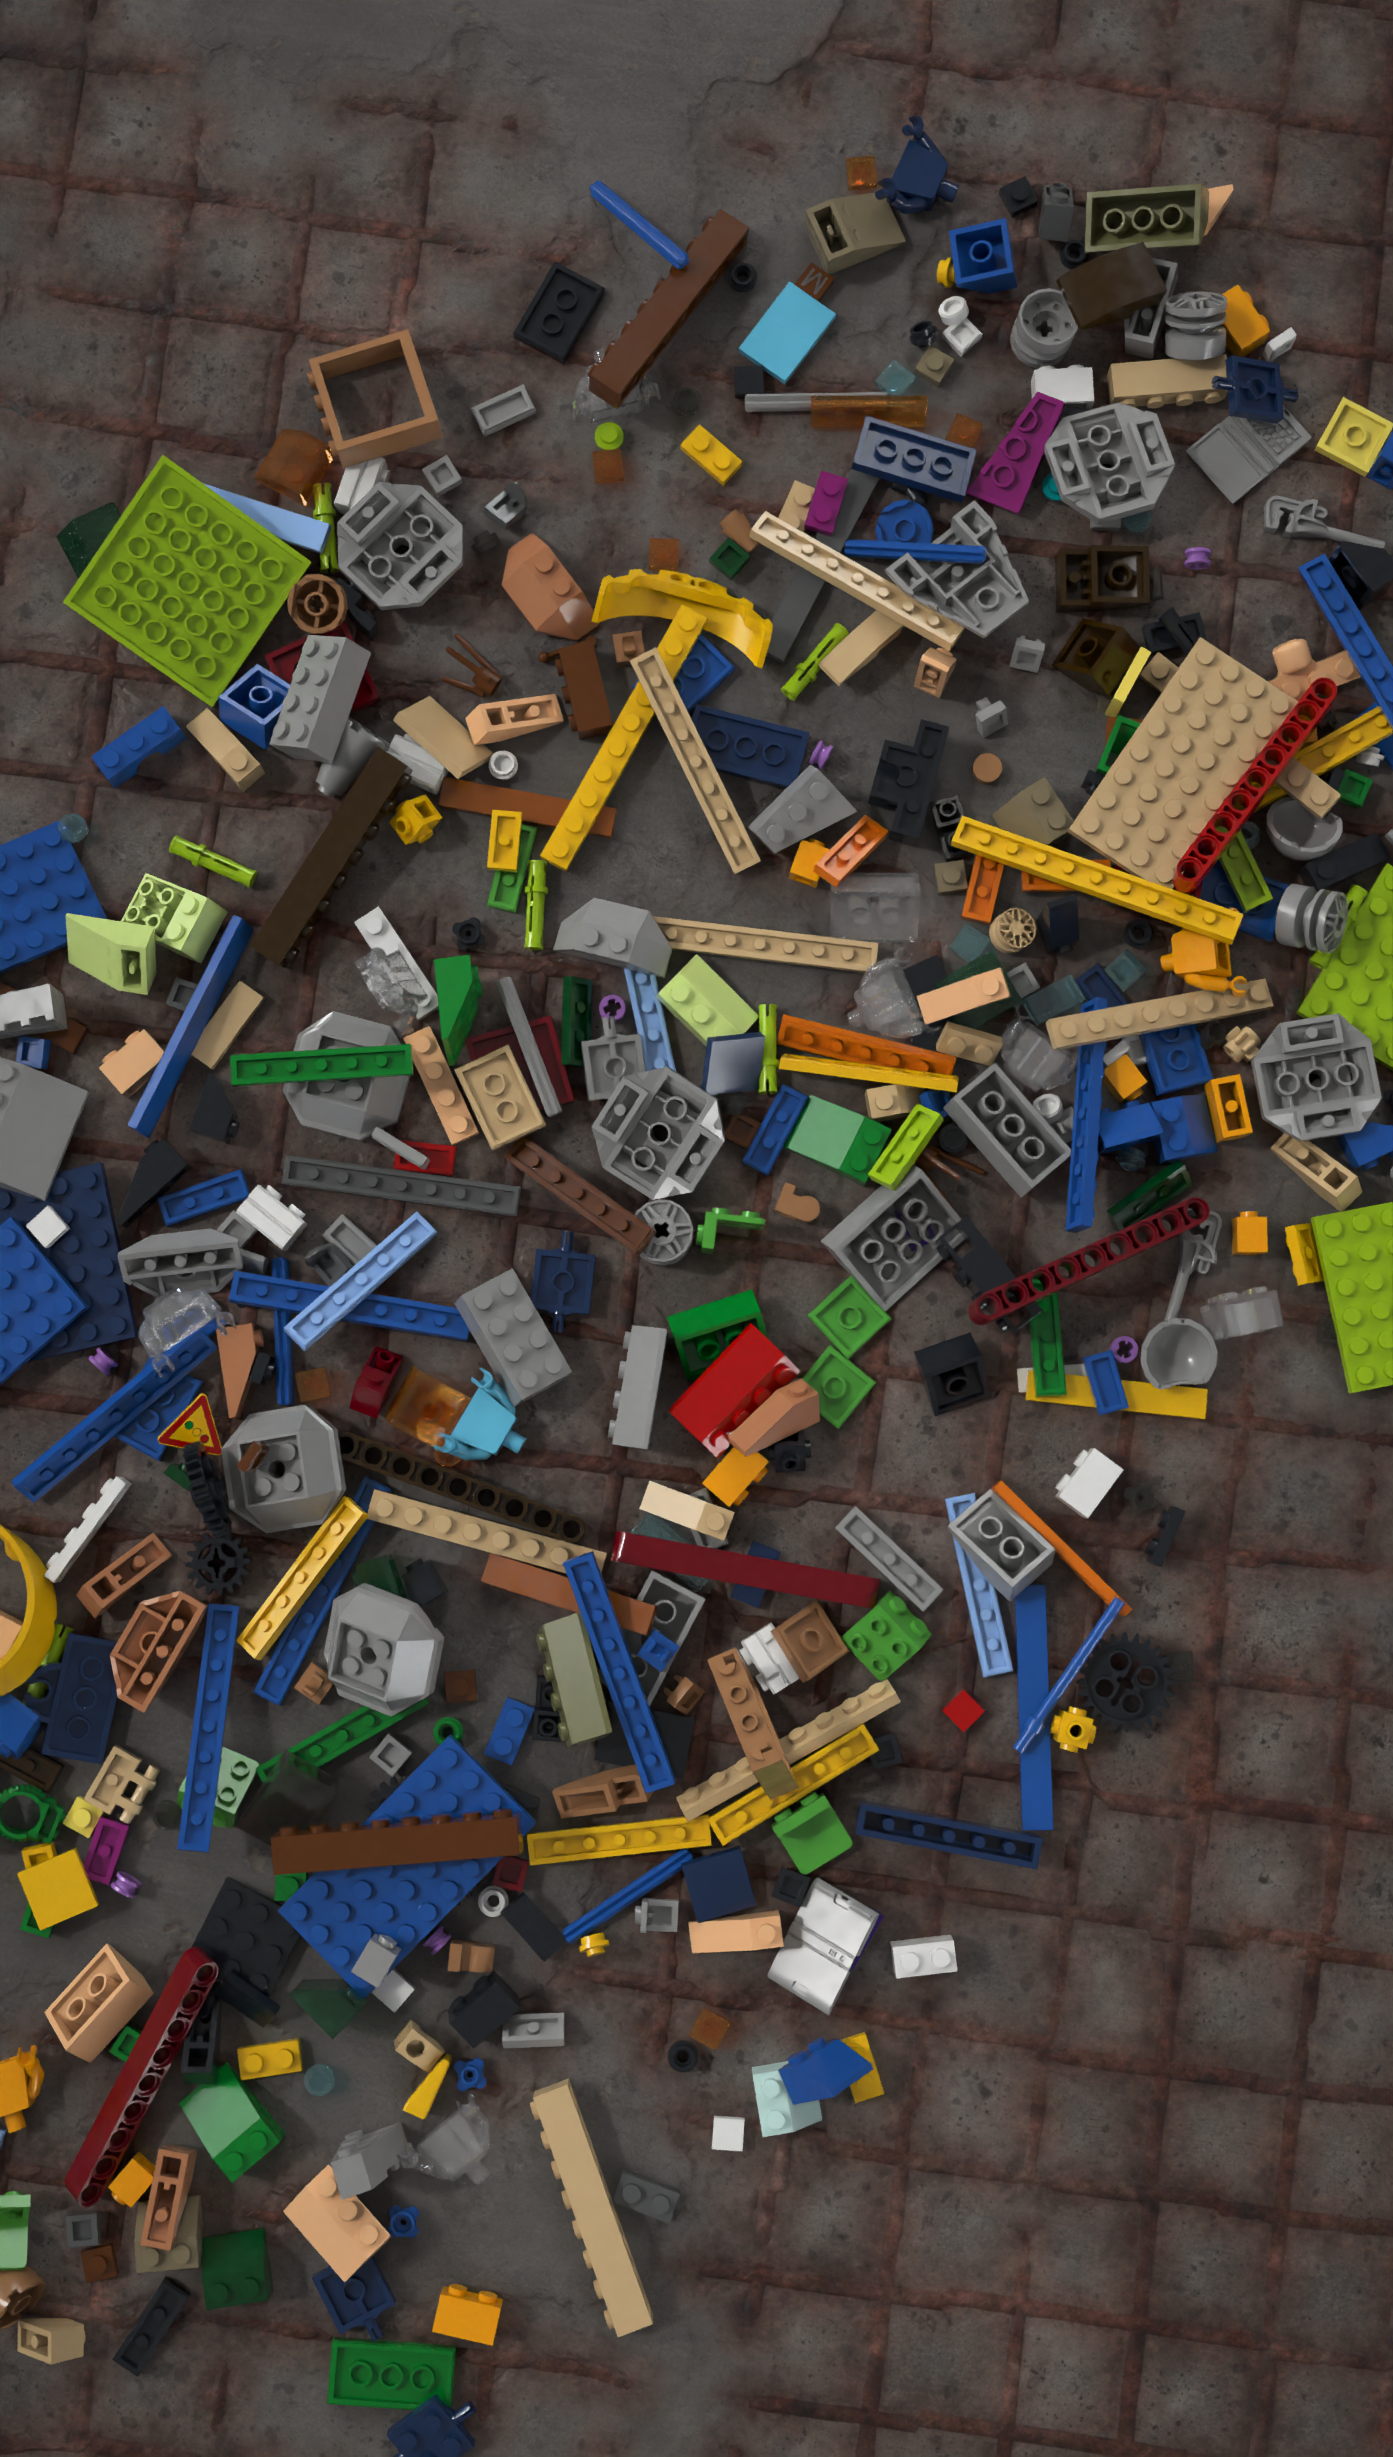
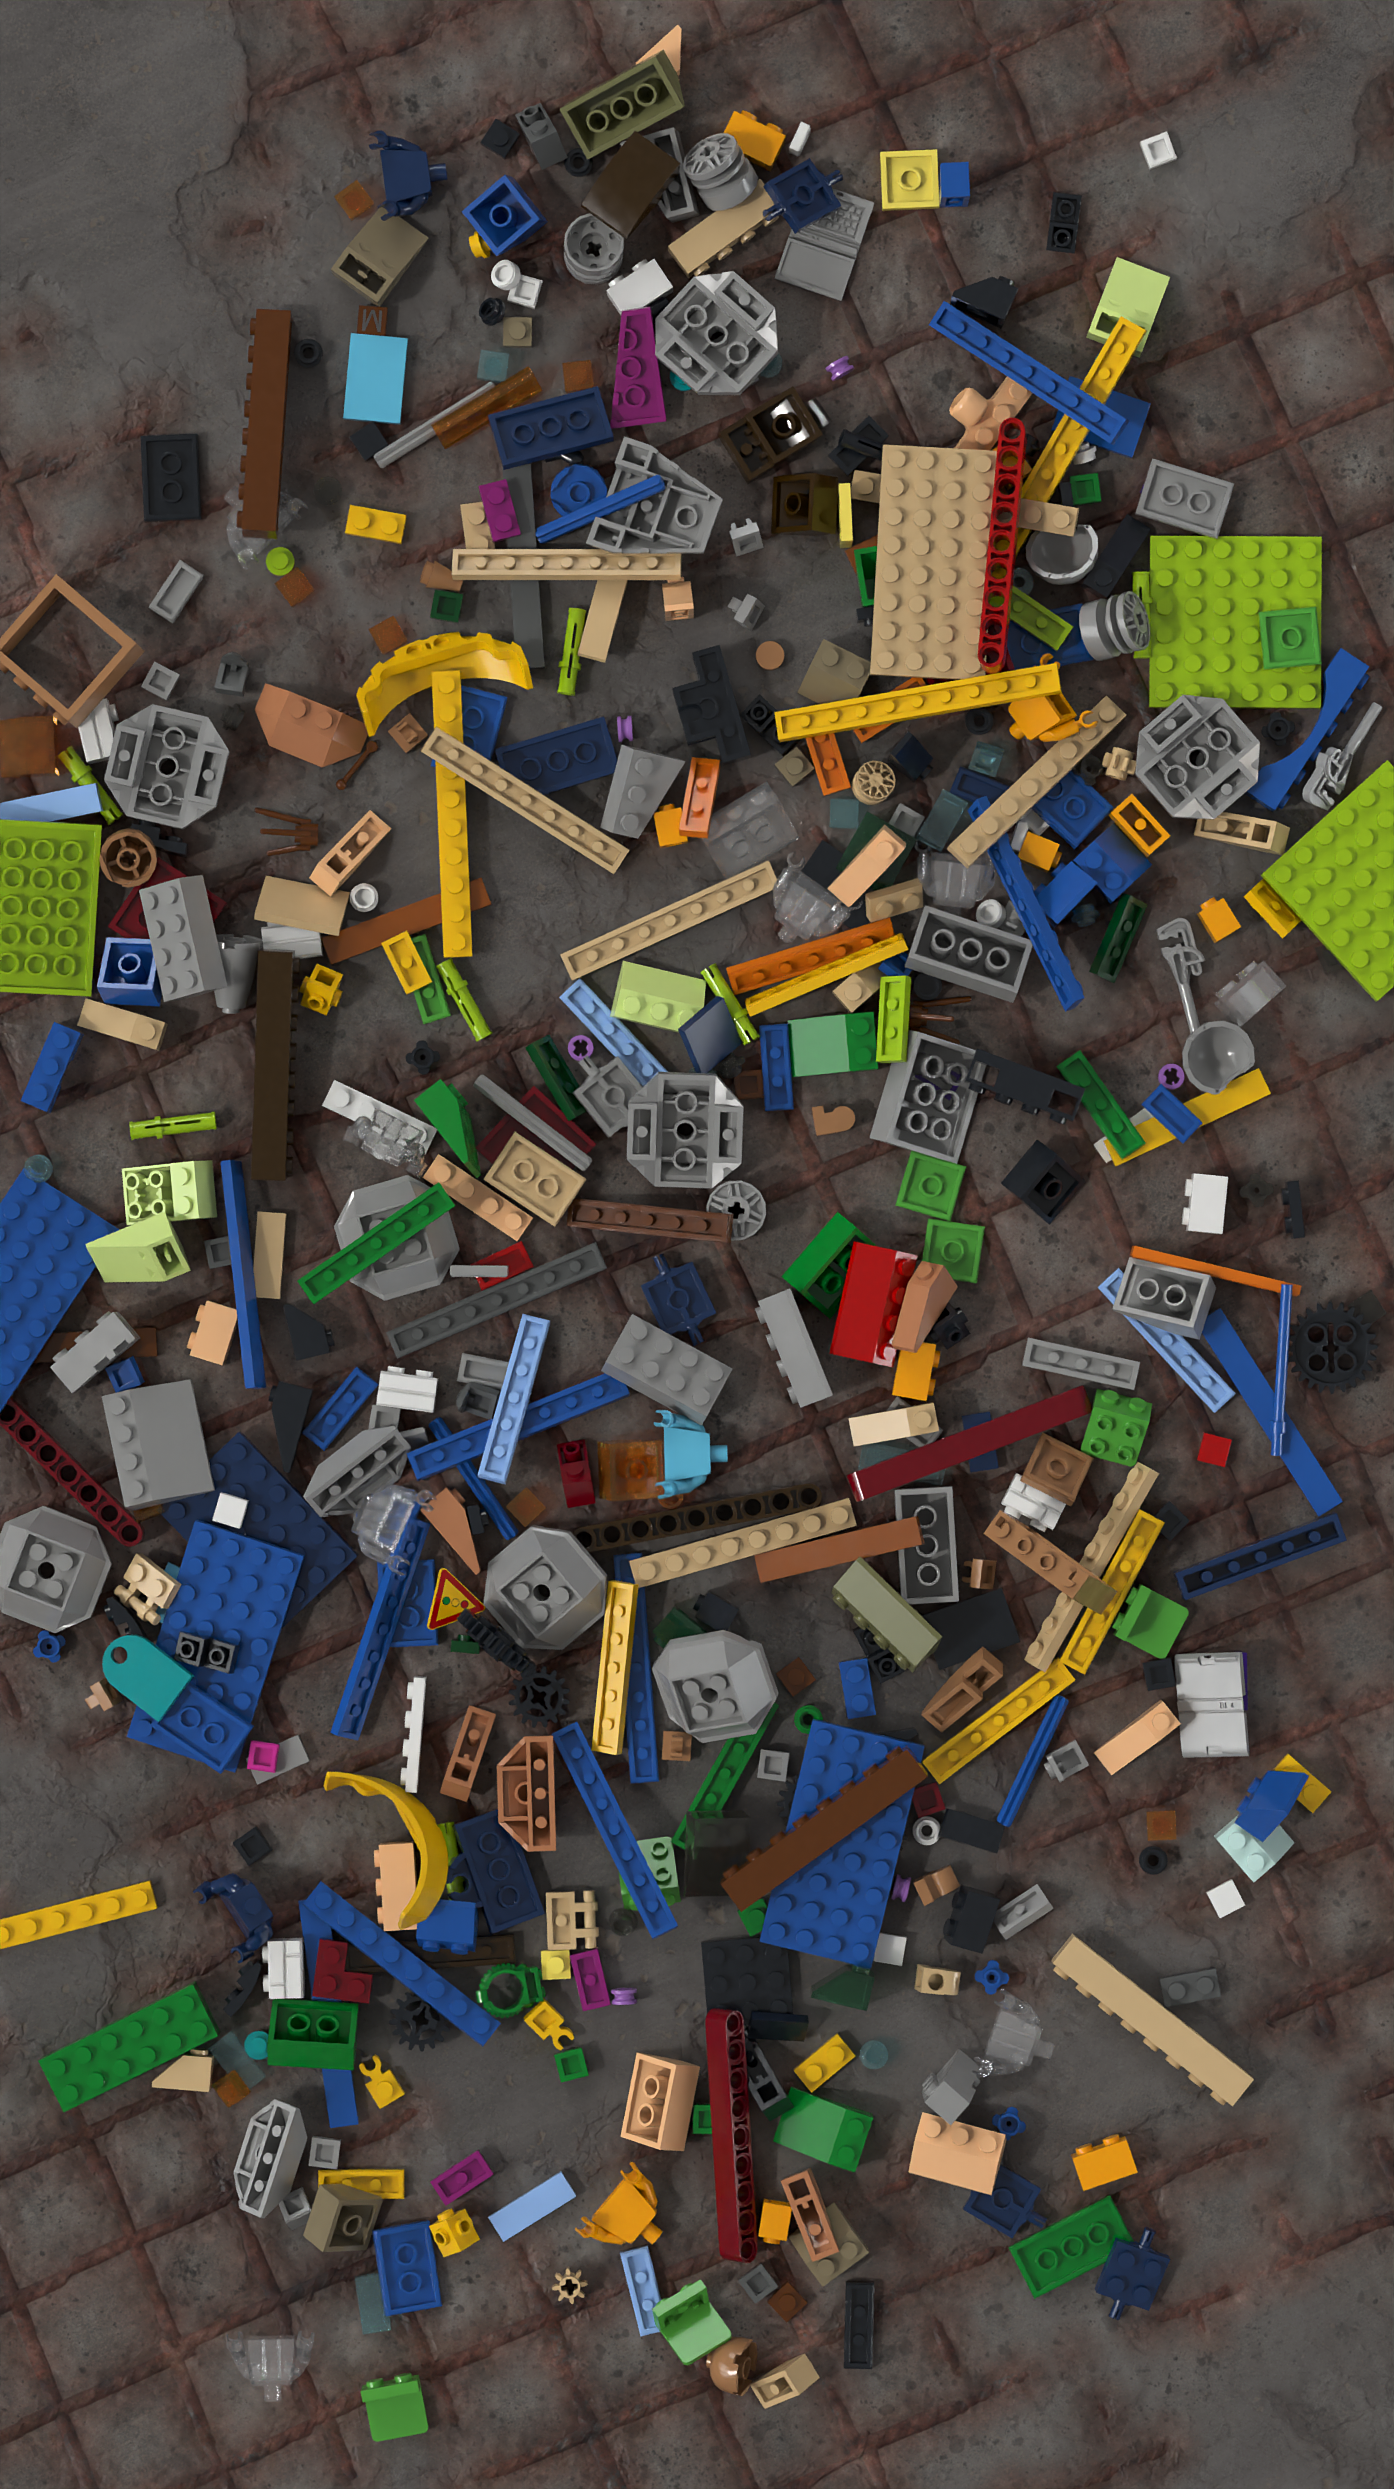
camera: 30 degrees left, 5 degrees up
yellow tile [17,1848,99,1931] -> none
medium lavender bush [88,1347,119,1376] -> none
dark green slope [202,2227,274,2310] -> none
reddish brown tile [236,1441,270,1473] -> none
light grey brick [351,1933,402,1988] -> none
yellow slope [403,2054,453,2120] -> none
light grey wedge [553,898,672,978] -> none
reddish brown brick [555,641,613,740] -> none
blue plate [563,1551,676,1793] -> none
yellow plate [579,1933,610,1957] -> none
blue axle [589,180,689,269] -> none
blue tile [637,1629,680,1672] -> none
dark blue tile [681,1846,756,1923] -> none
bright green bracket [696,1208,766,1254] -> none
white brick [890,1935,957,1979] -> none
dark red beam [968,1197,1210,1326] -> none
yellow brick [1050,1706,1096,1753] -> none
light grey piece [1264,496,1385,548] -> none

